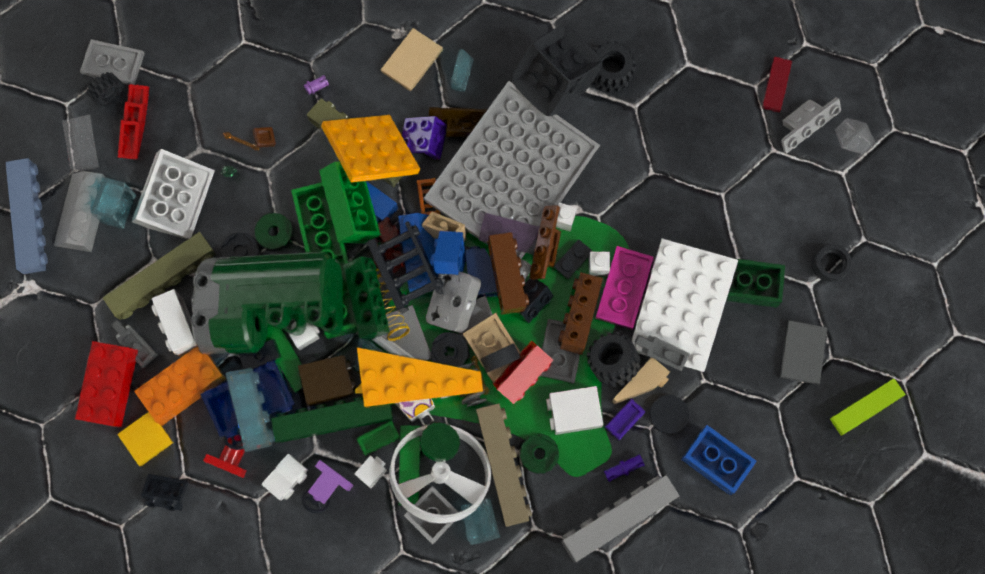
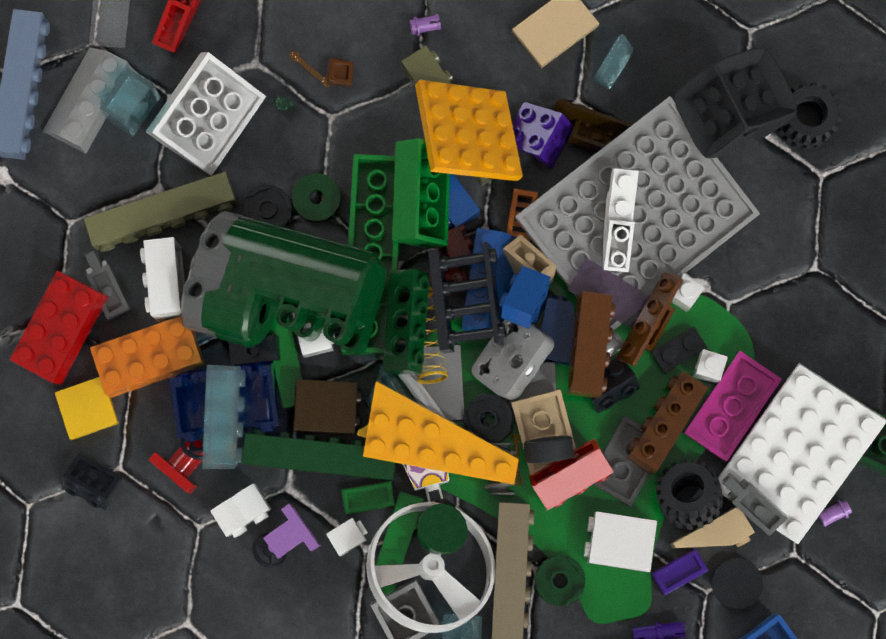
camera: 20 degrees right, 5 degrees up
none -> white slope [603,168,639,272]
none -> medium lavender pin [818,499,852,527]

